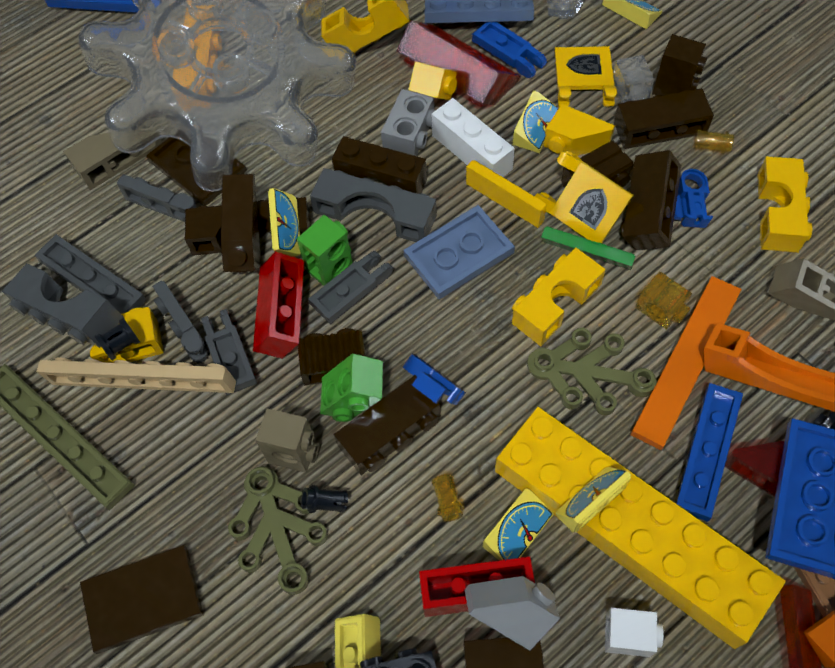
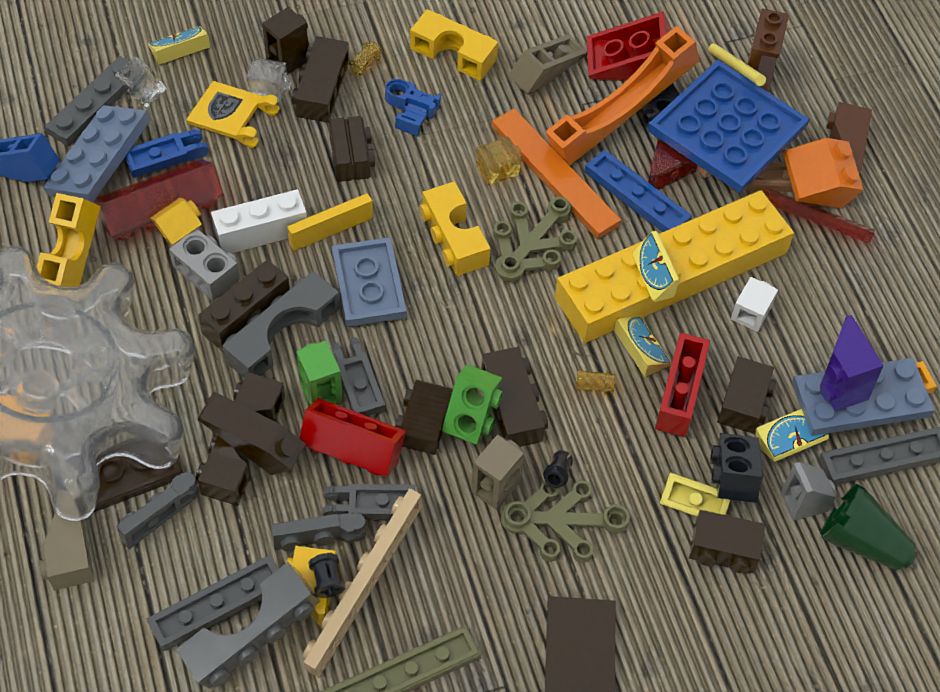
camera: 75 degrees left, 5 degrees down
slope [268,188,301,256] -> none
blue piece [403,353,466,406] -> none
light grey slope [465,576,560,650] -> none
slope [513,90,559,153] -> none
yellow flag [535,151,634,244] -> none
green tile [541,226,636,270] -> none
yellow slope [544,104,615,156] -> none
dark brown brick [621,150,682,250] -> none

